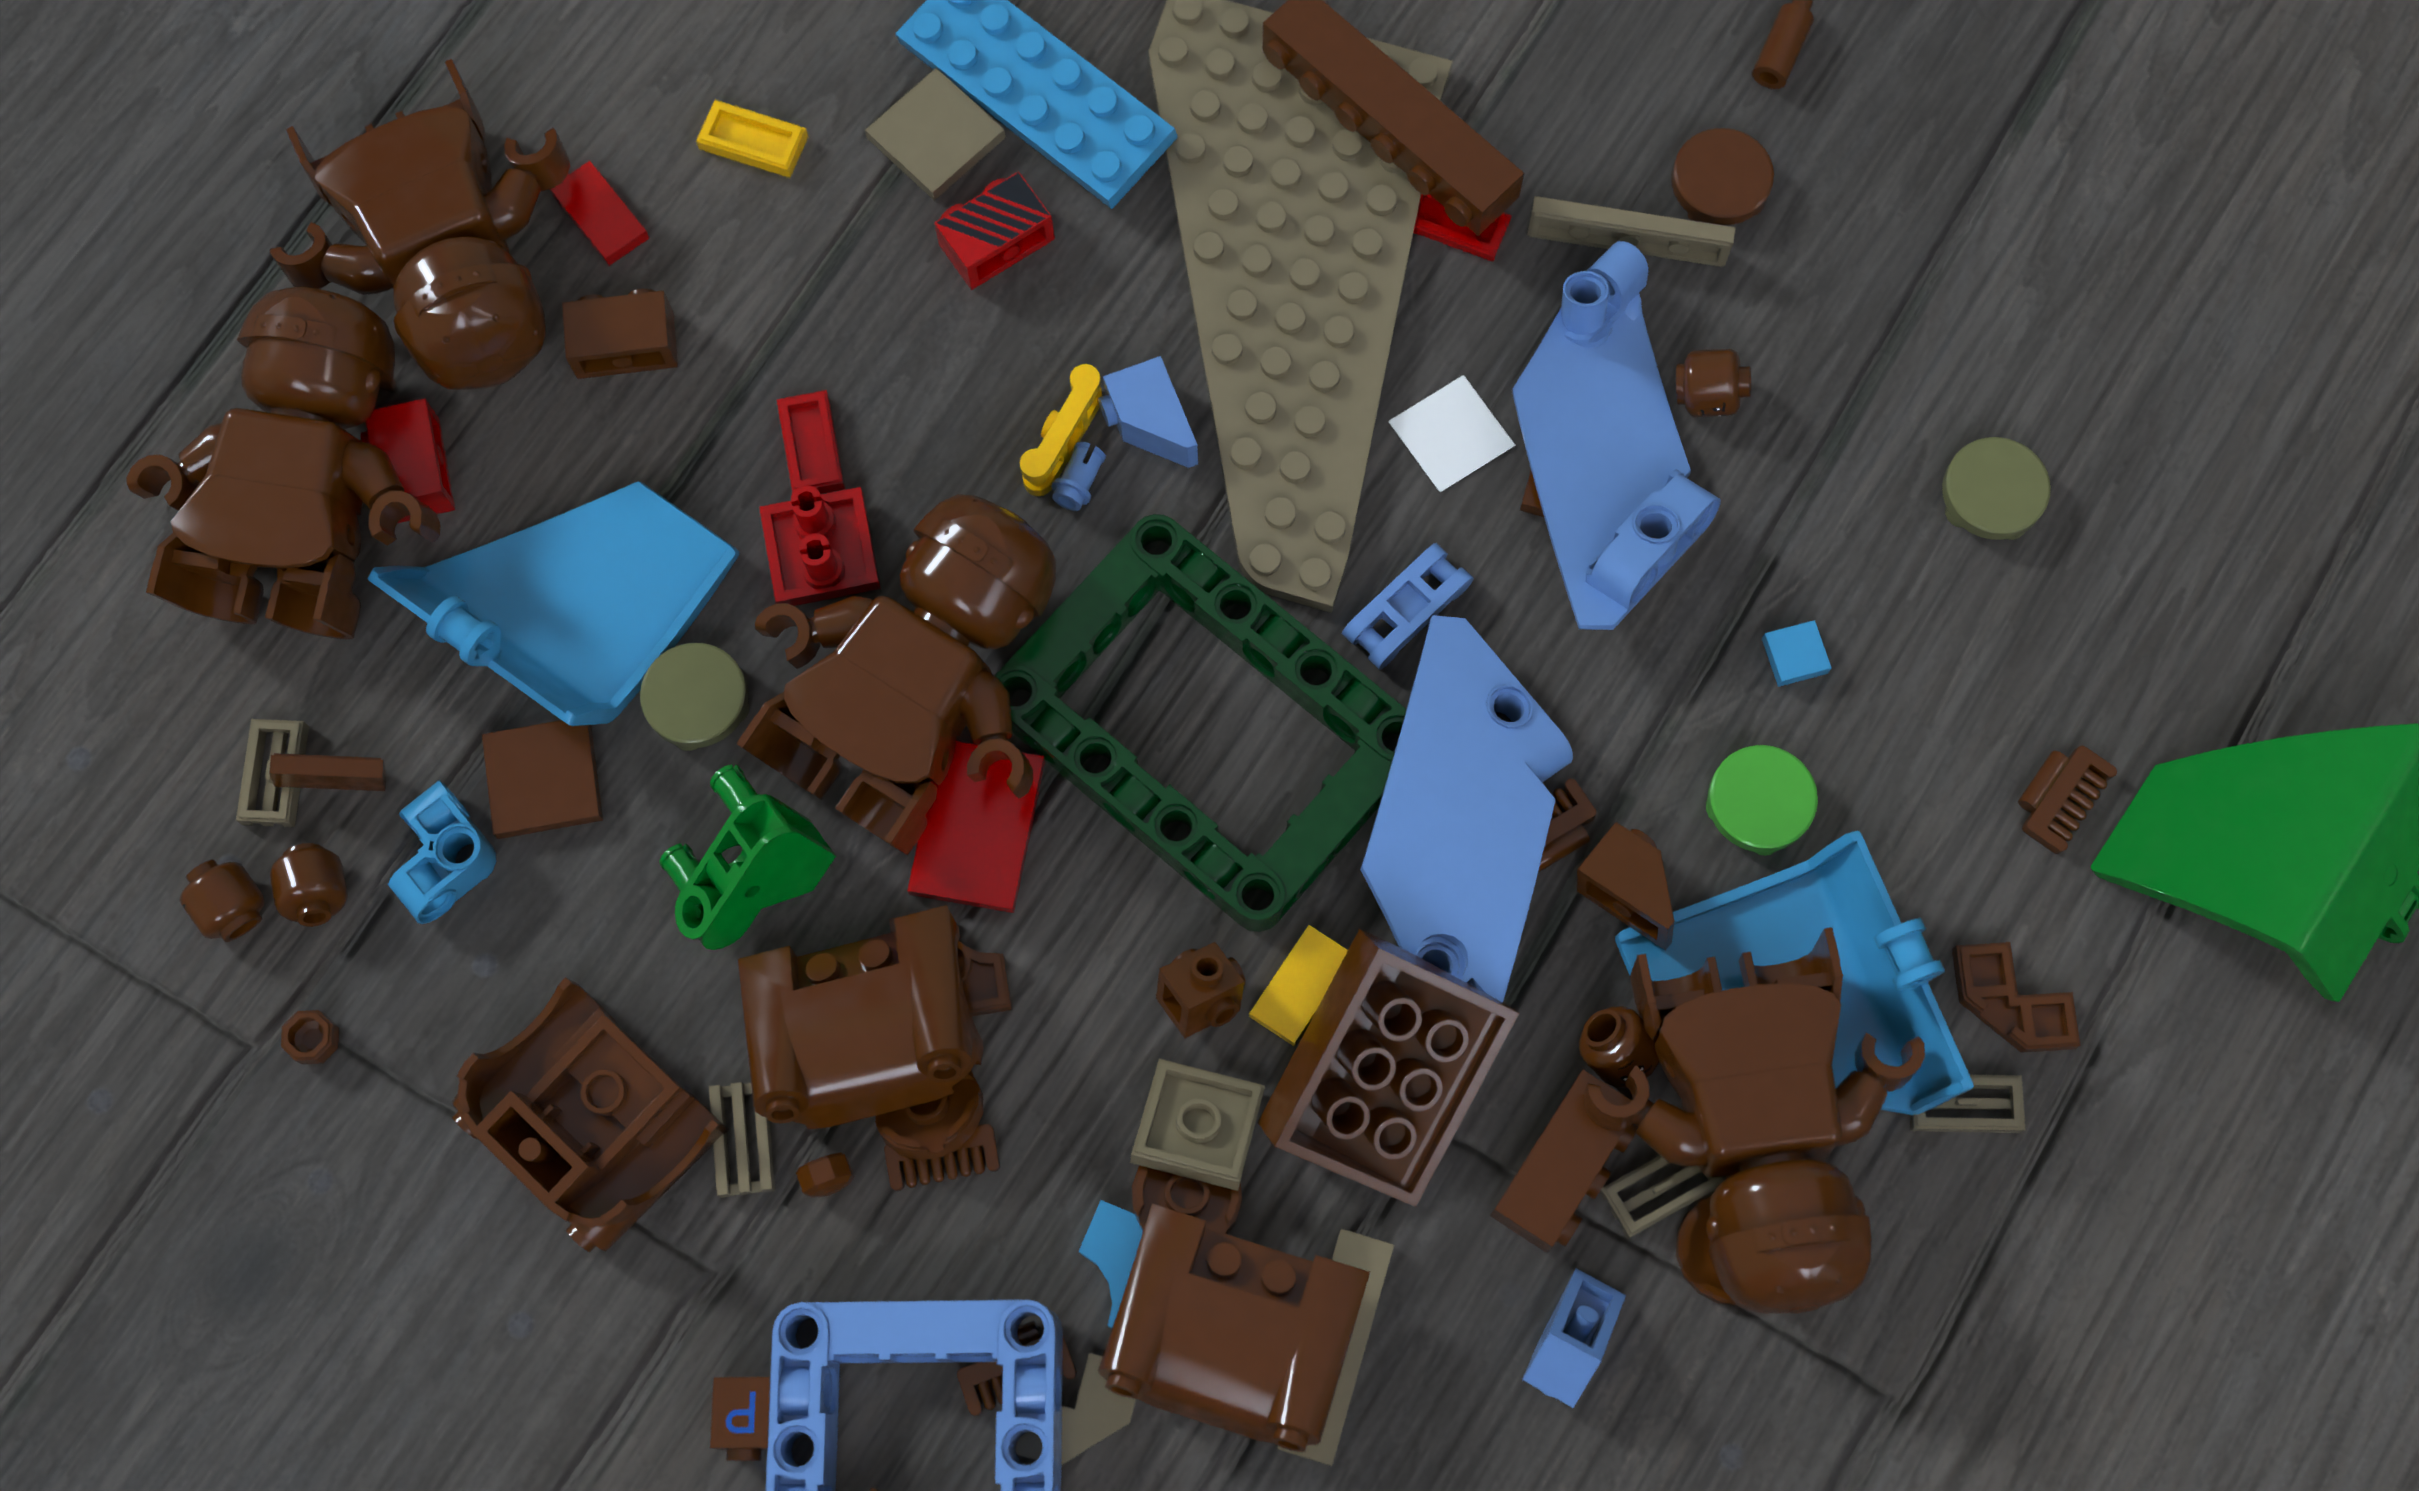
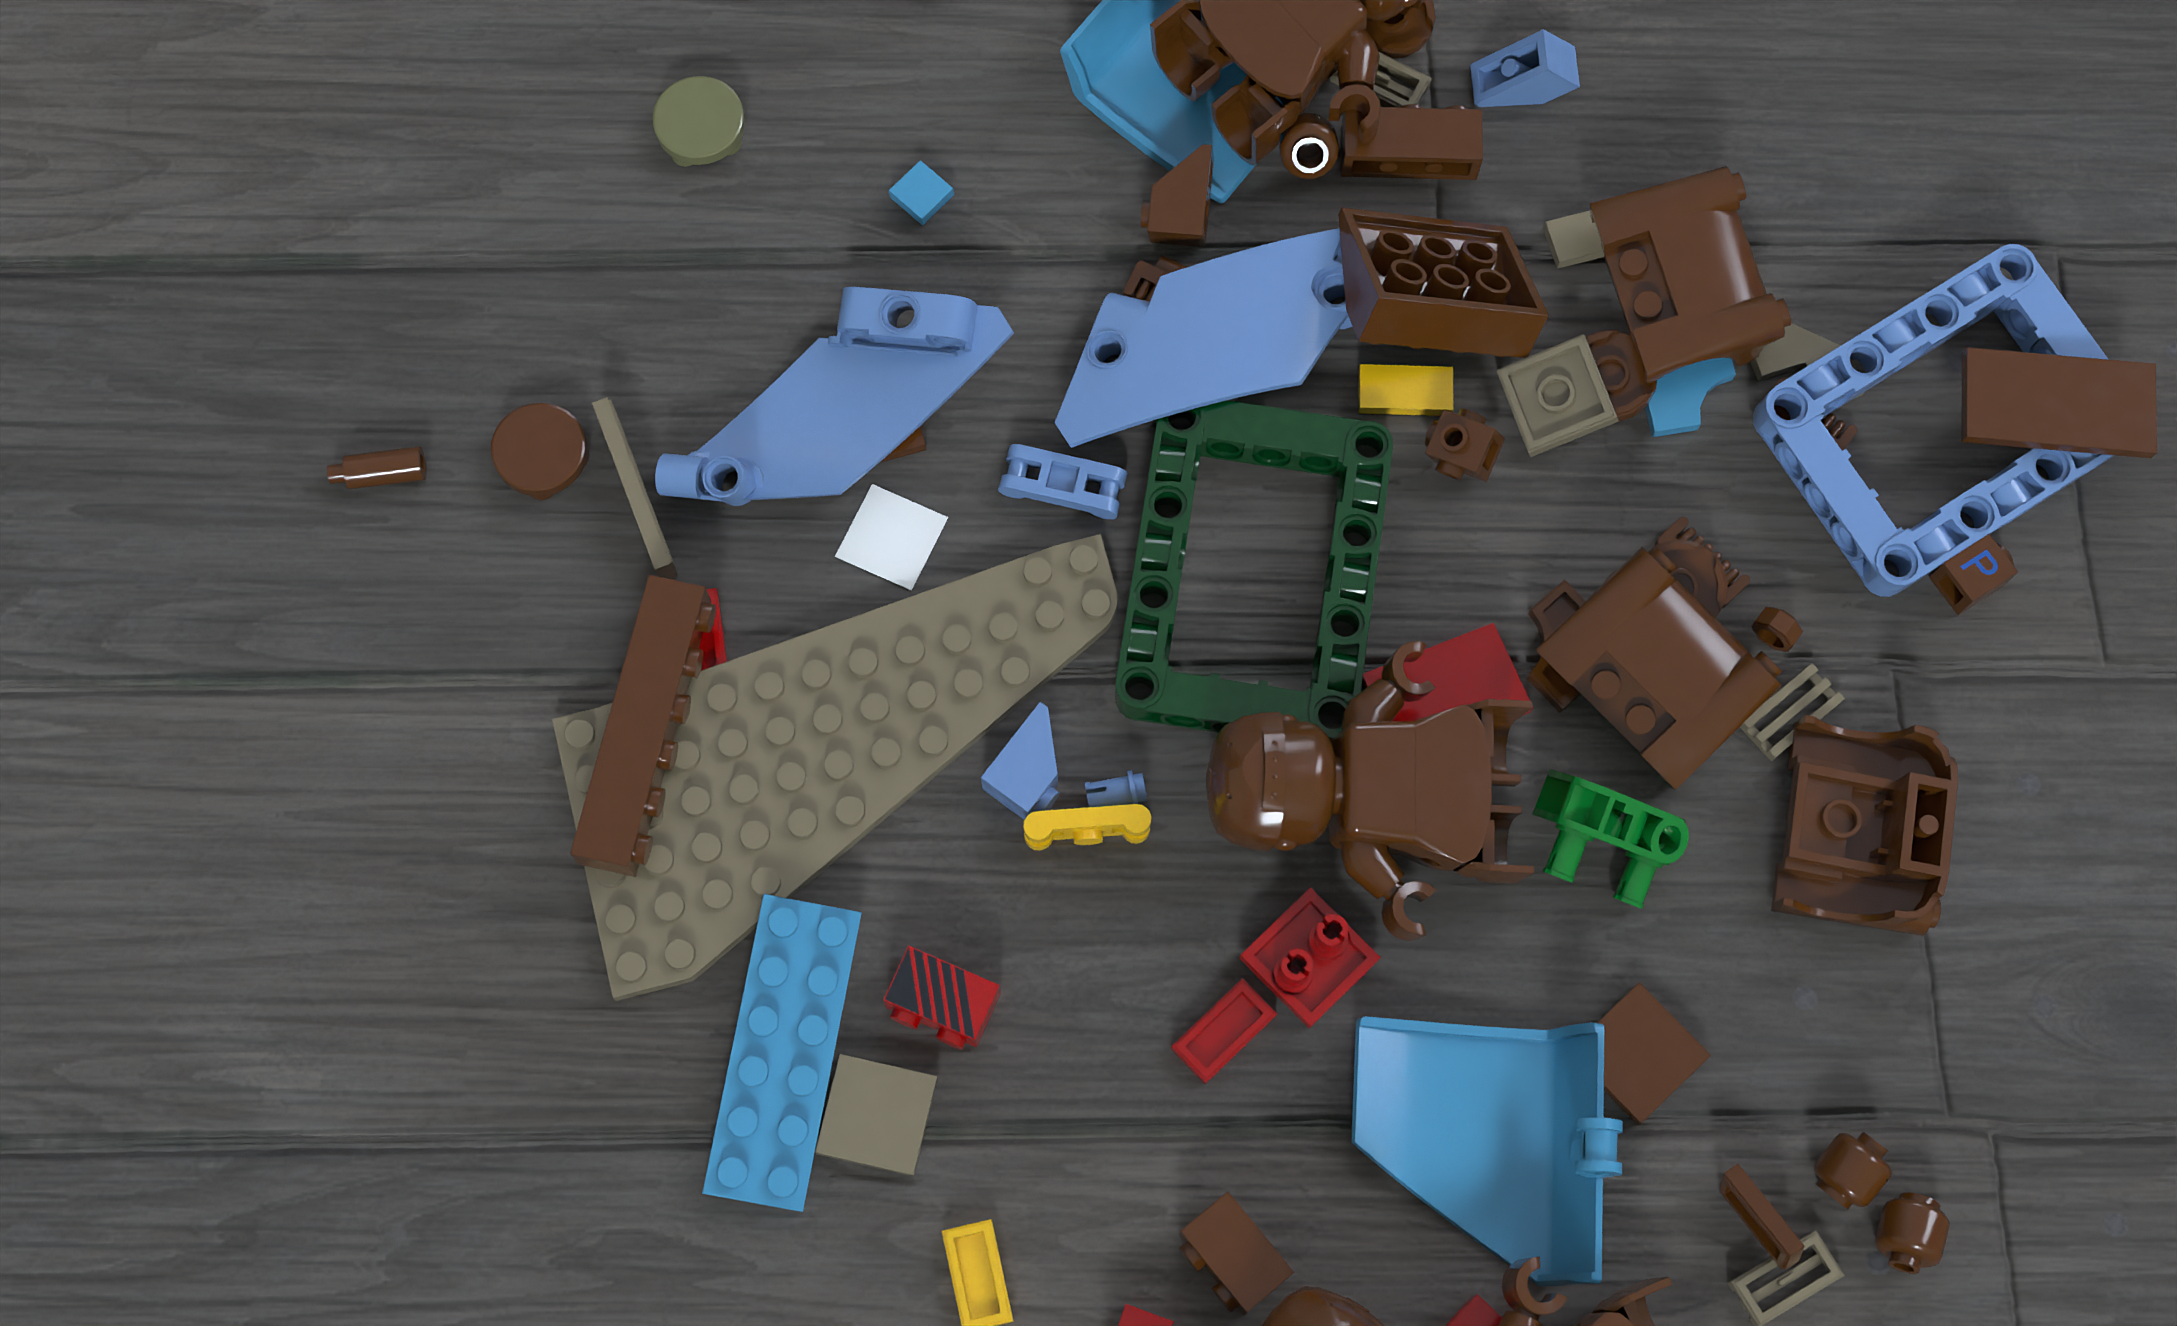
camera: 125 degrees left, 0 degrees up
reddish brown tile [281,1010,339,1064] -> none
dark azure piece [387,780,496,924] -> none
olive tile [640,643,749,751] -> none
reddish brown head [1676,349,1752,417] -> none
bright green tile [1706,745,1818,856] -> none

